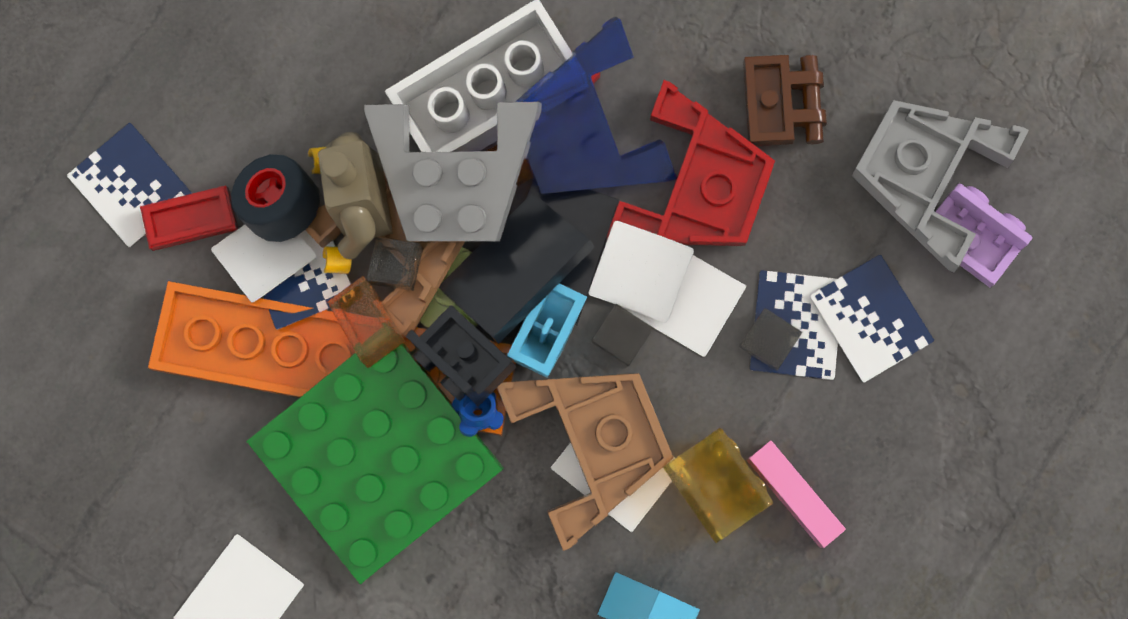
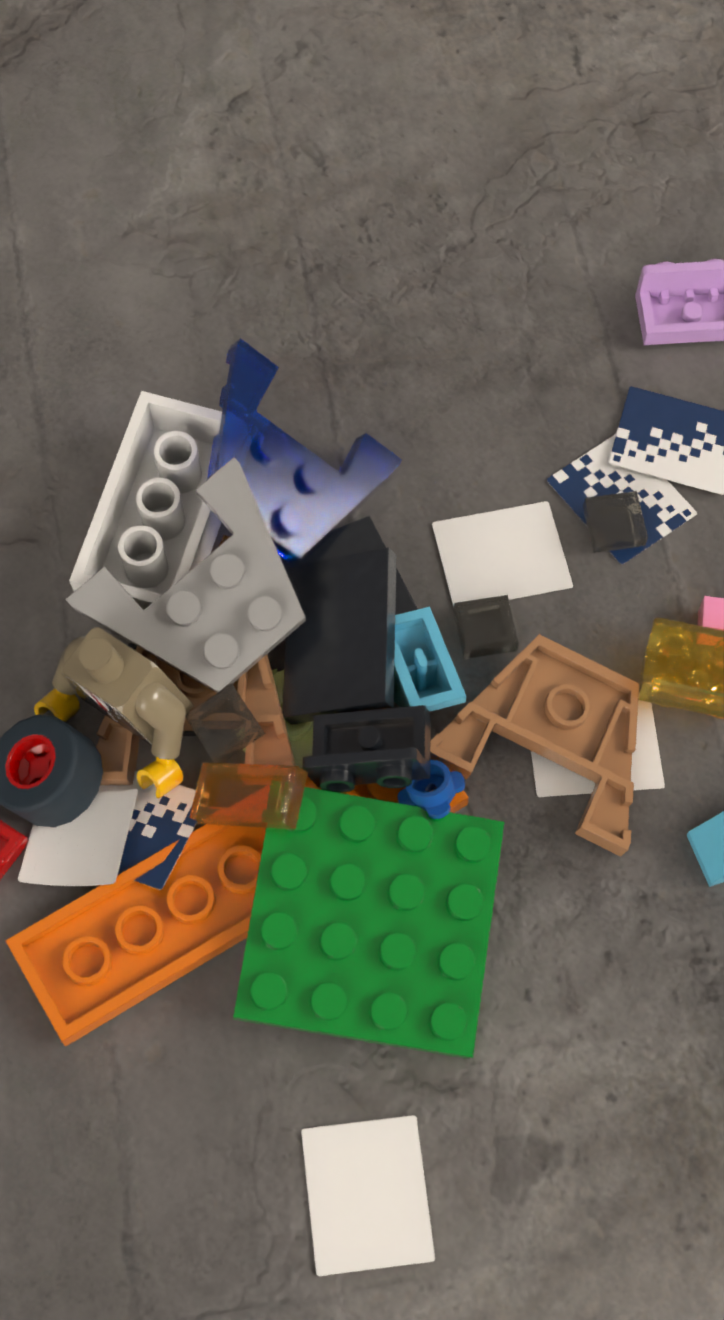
camera: 50 degrees left, 15 degrees down
white sticker [588,221,694,323] -> none
red wing [606,80,775,246] -> none
reddish brown plate [743,55,827,146] -> none
light grey wing [852,100,1029,273] -> none

